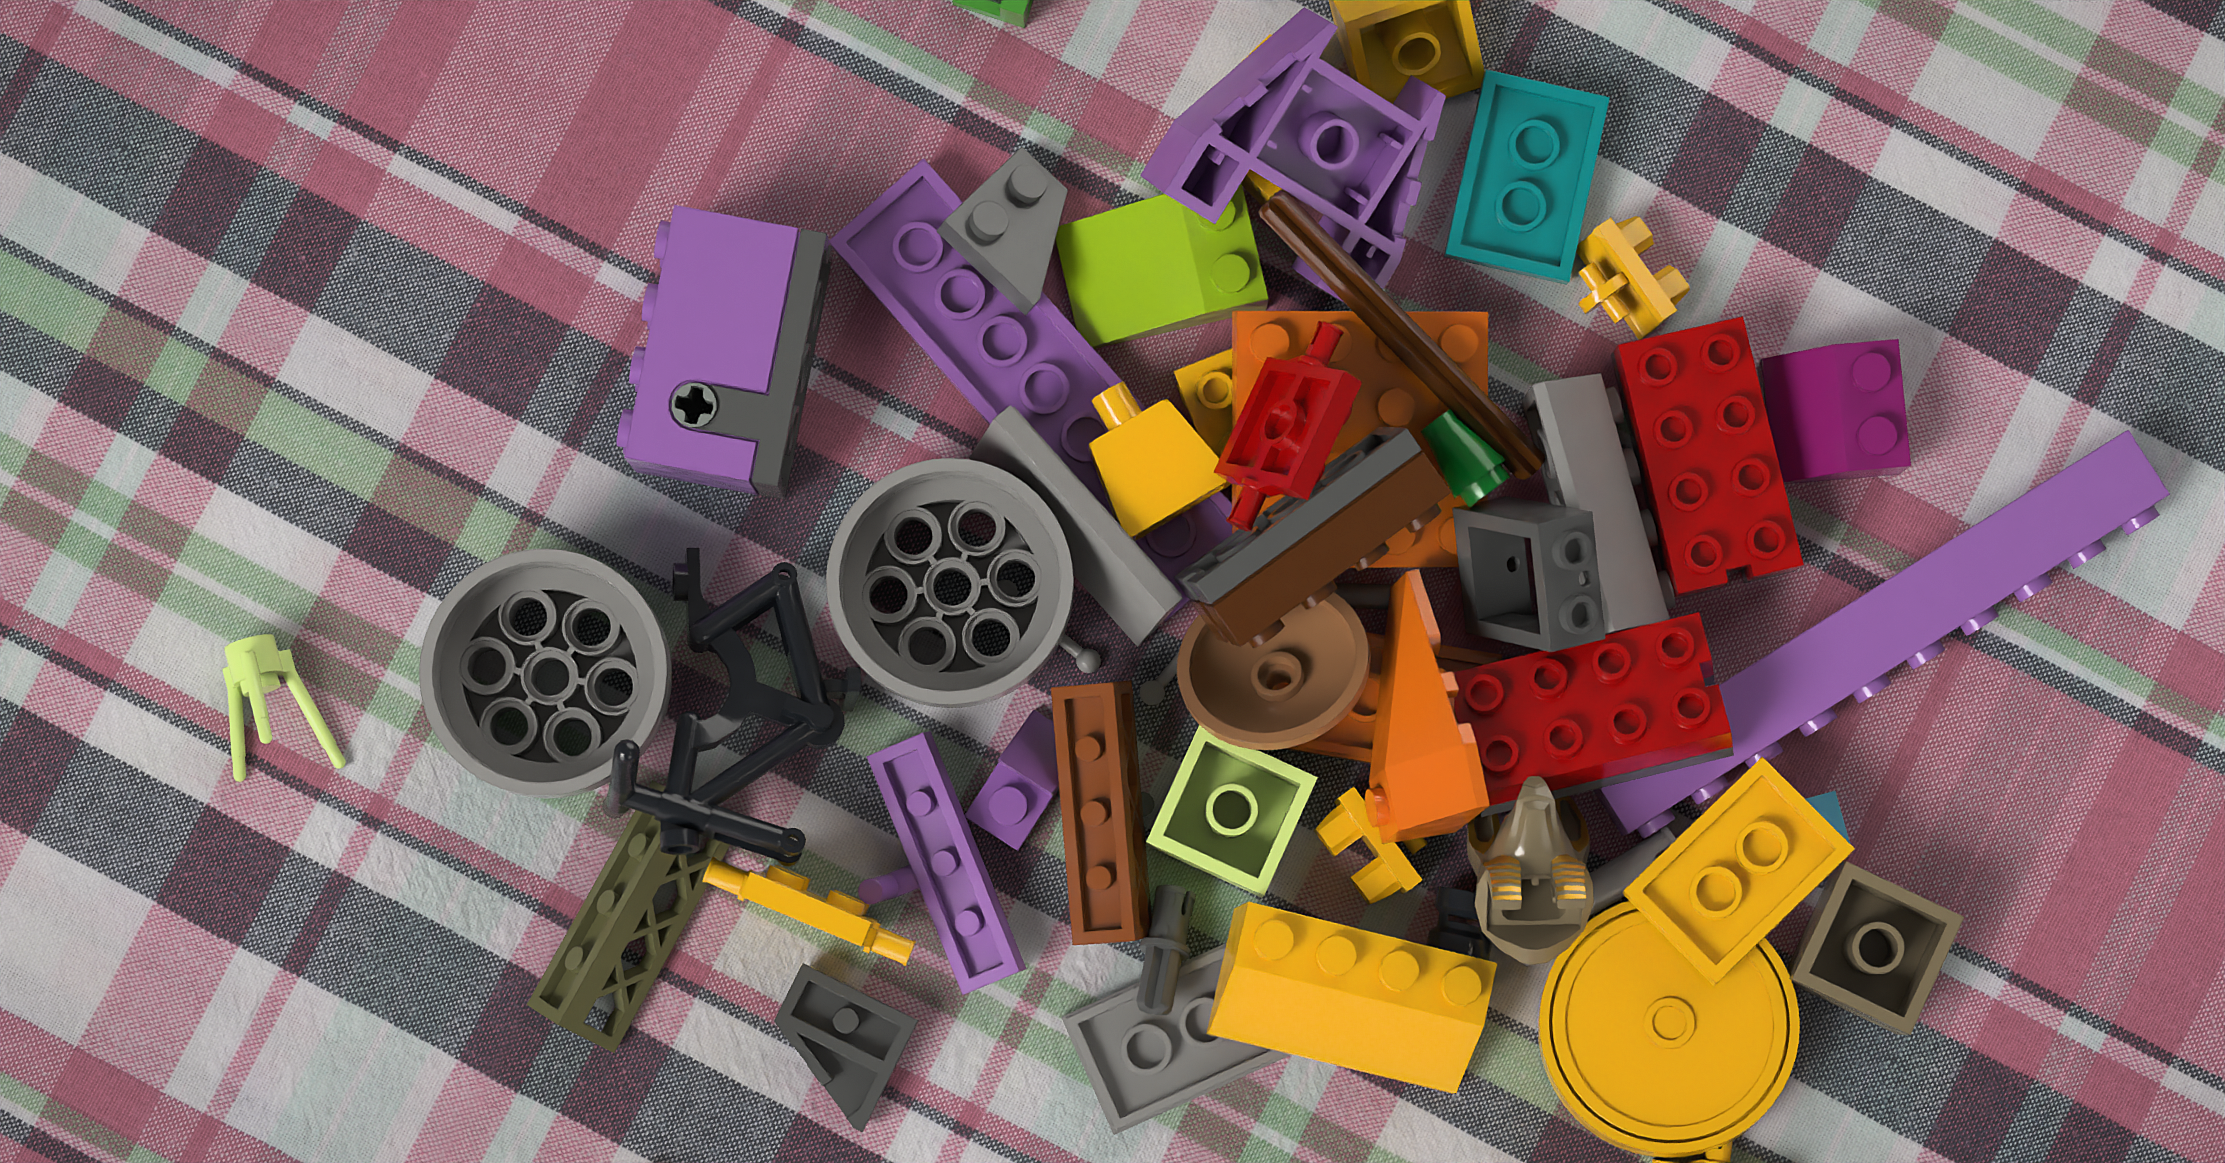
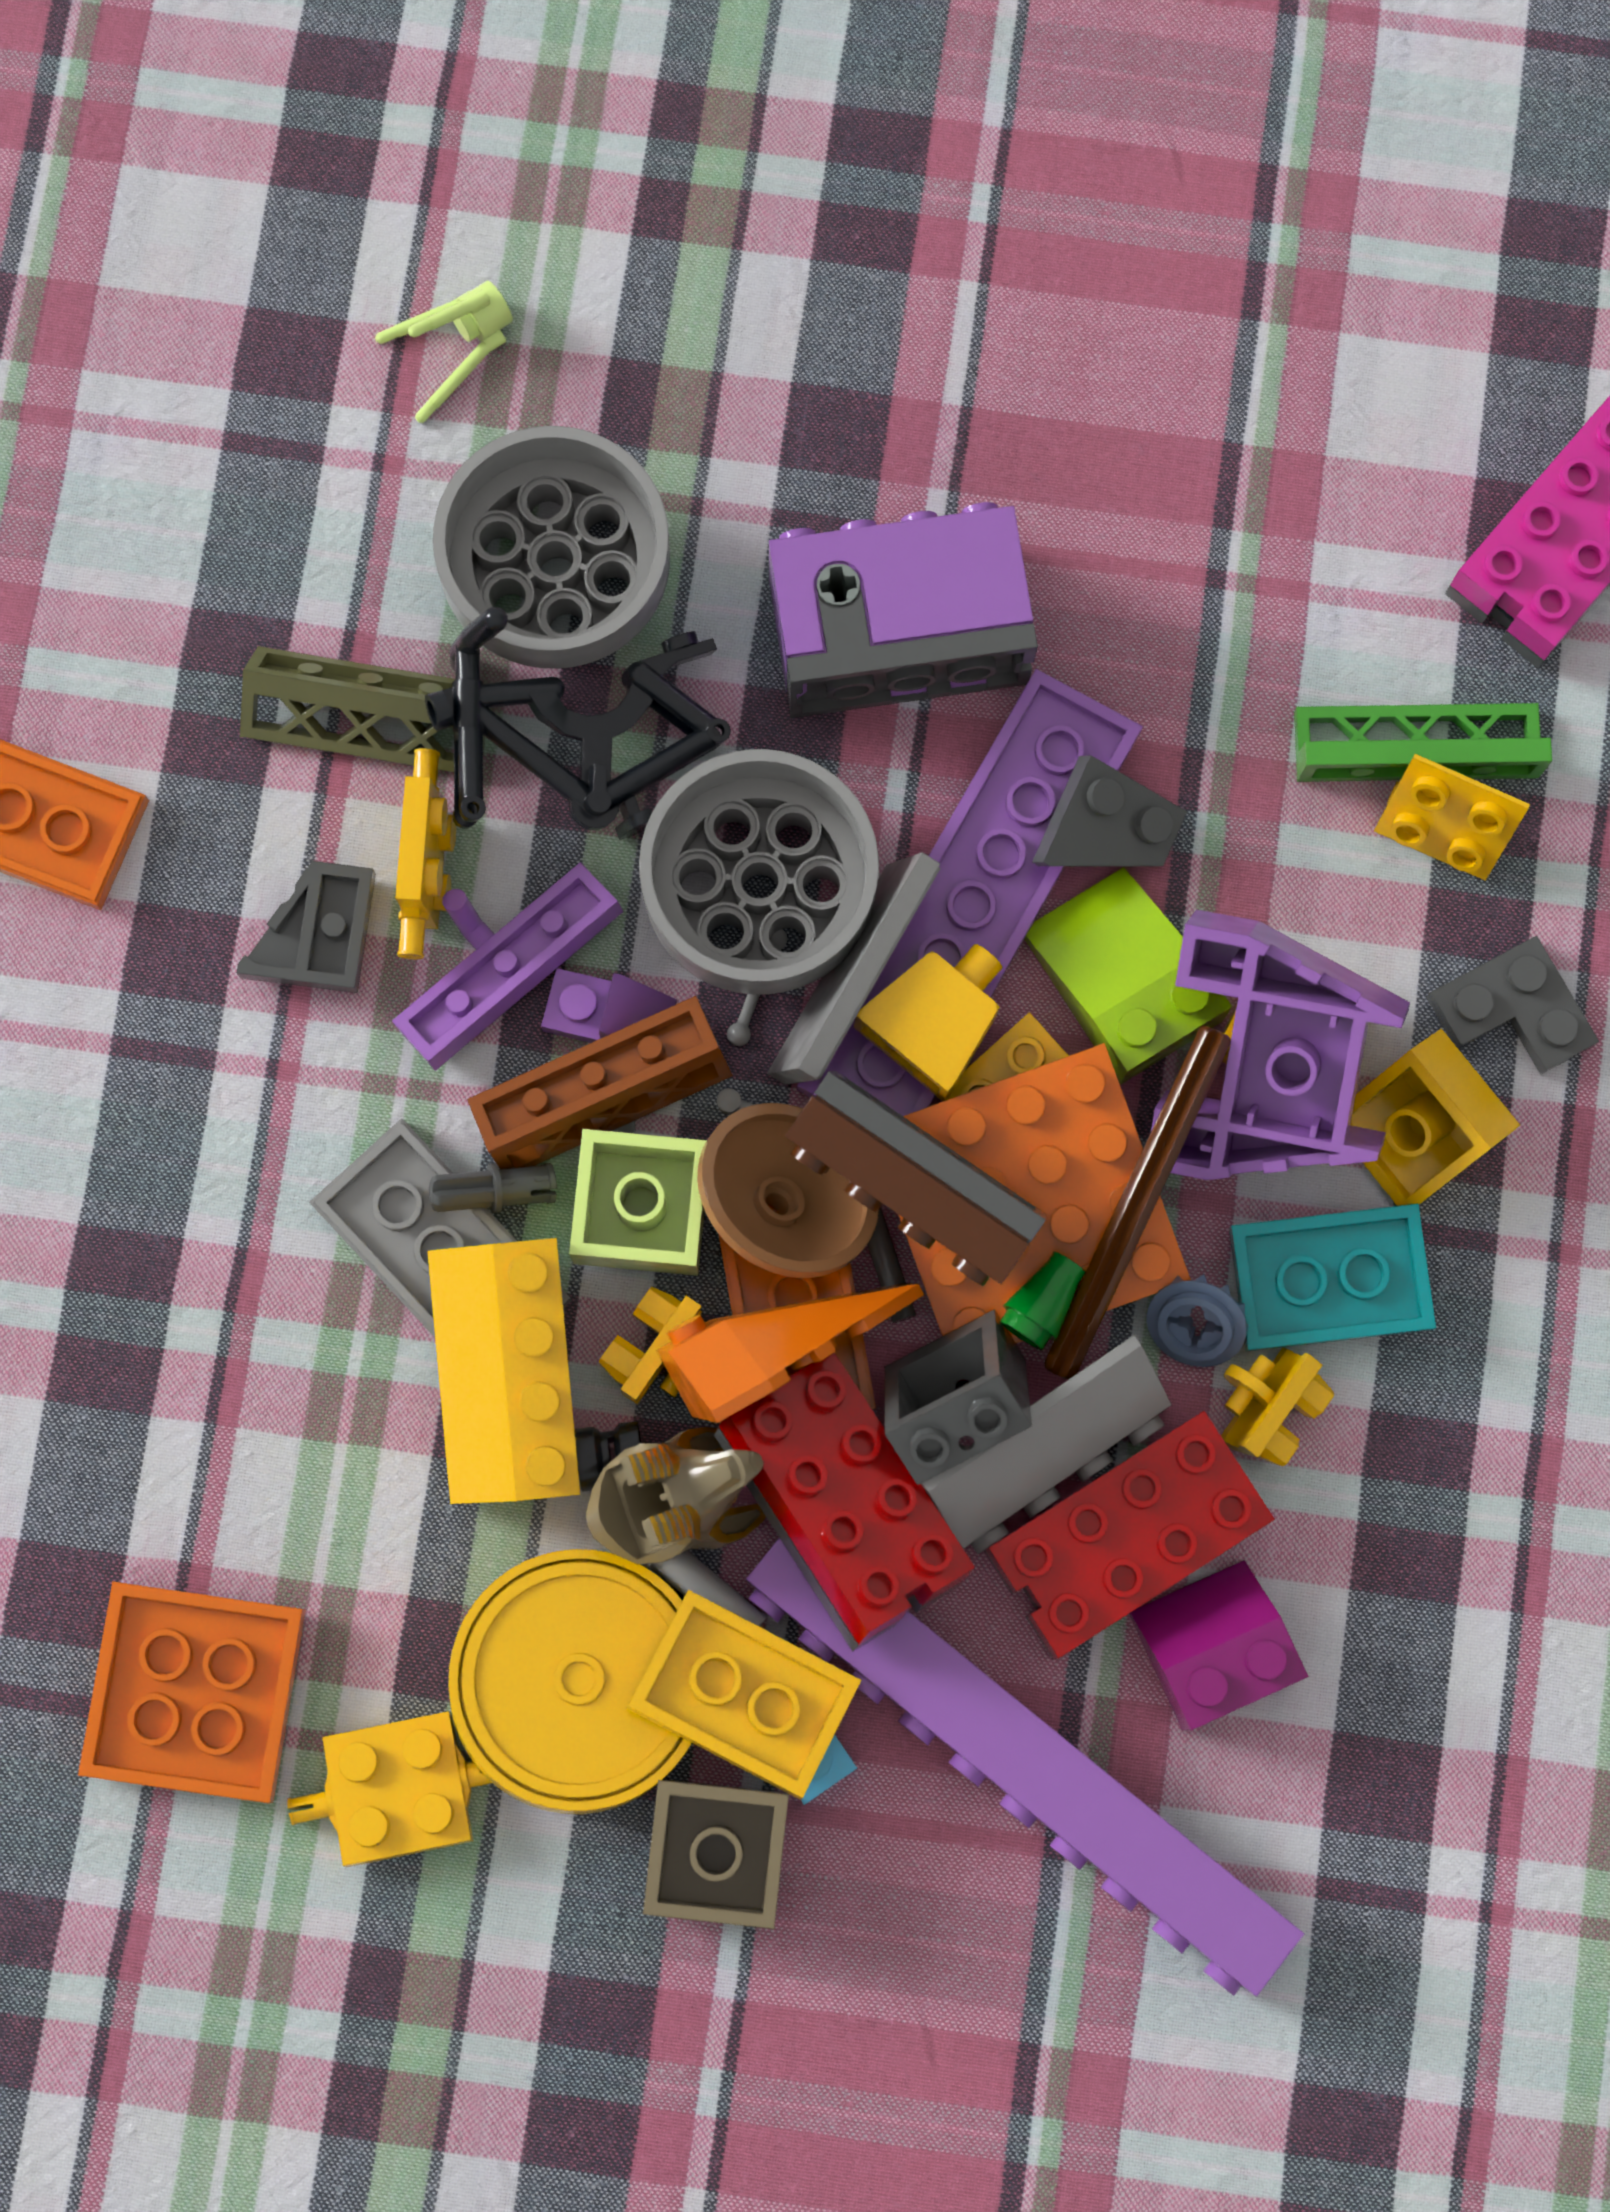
camera: 70 degrees right, 5 degrees down
red plate [1213,321,1362,532] -> none
none -> sand blue gear [1147,1274,1249,1367]

